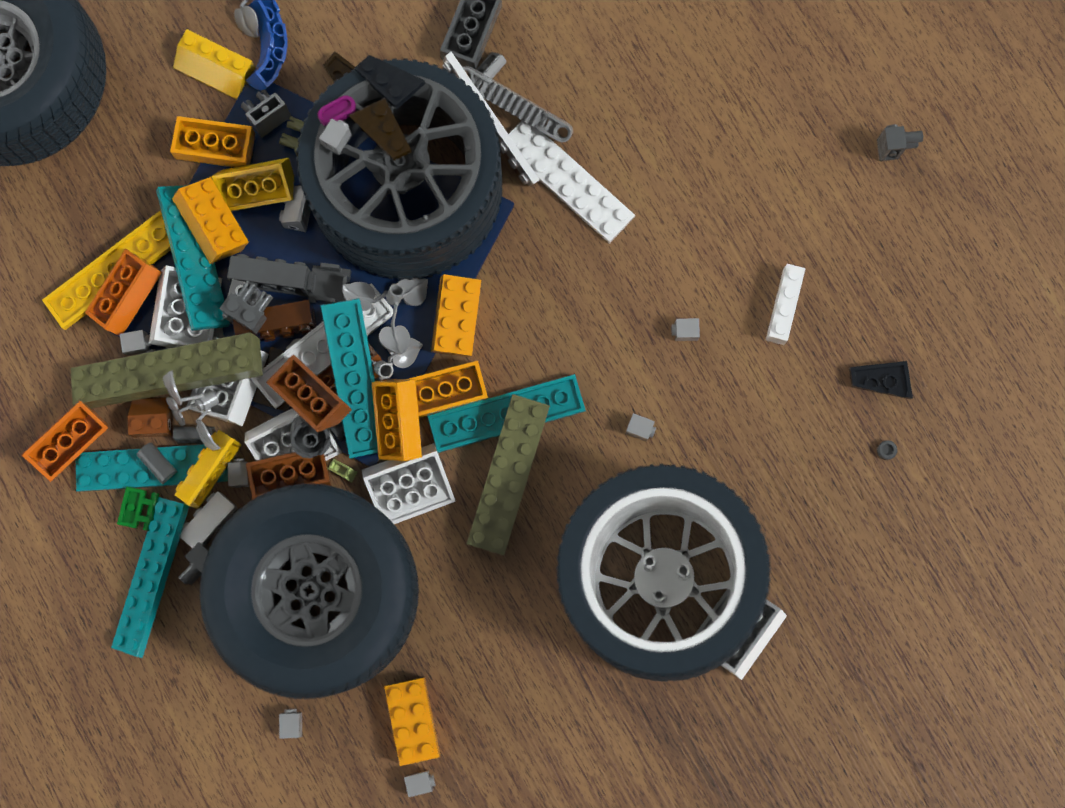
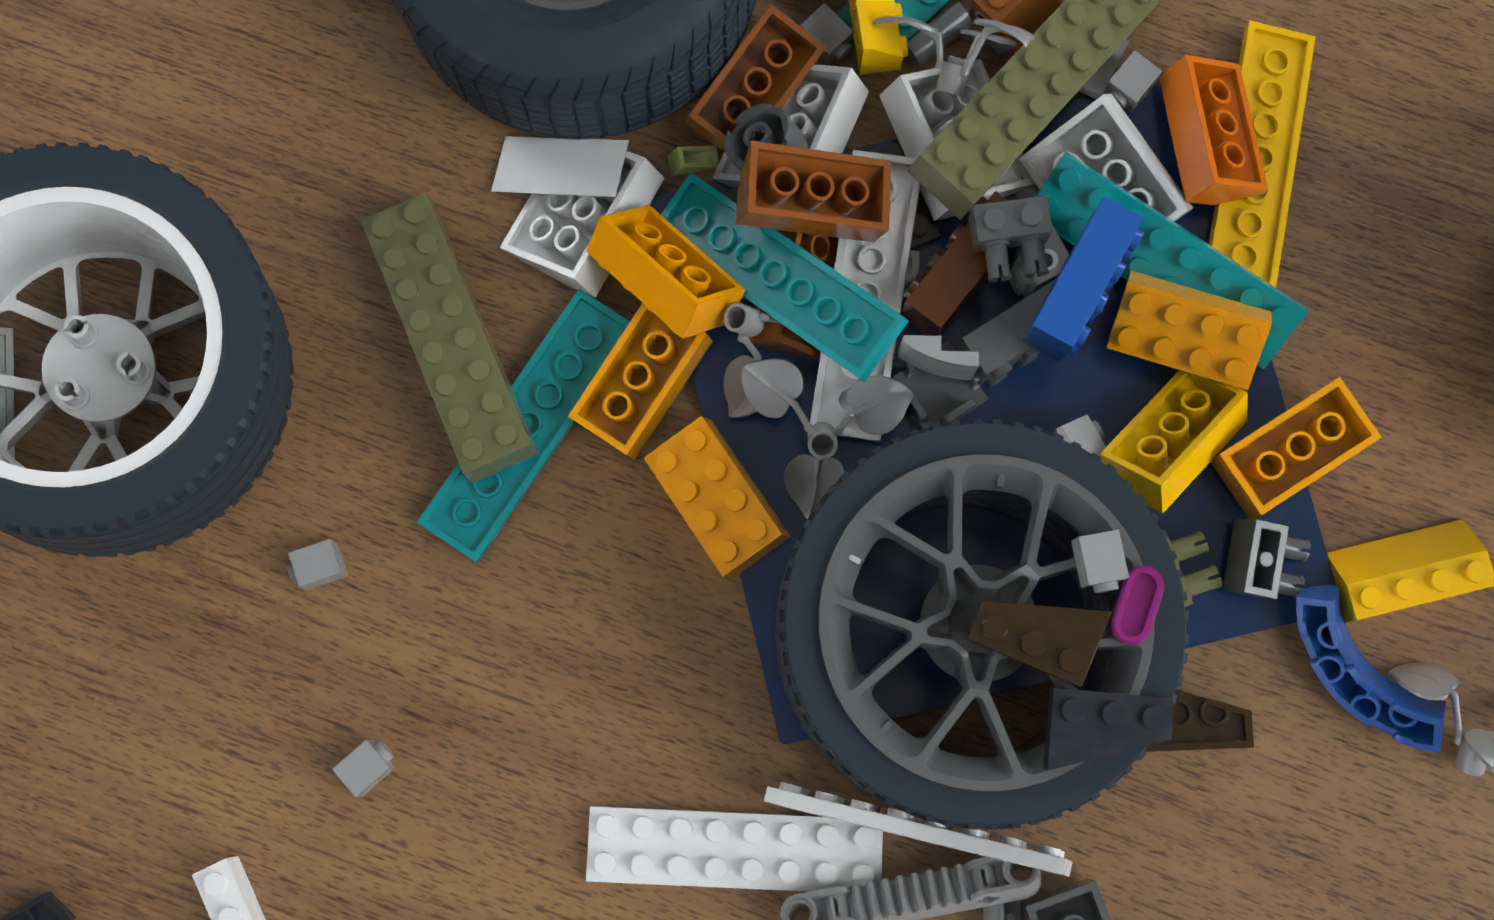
camera: 140 degrees right, 0 degrees up
none -> white sticker [491,136,629,197]
none -> light grey slope [898,335,979,380]
none -> blue brick [1022,196,1144,362]

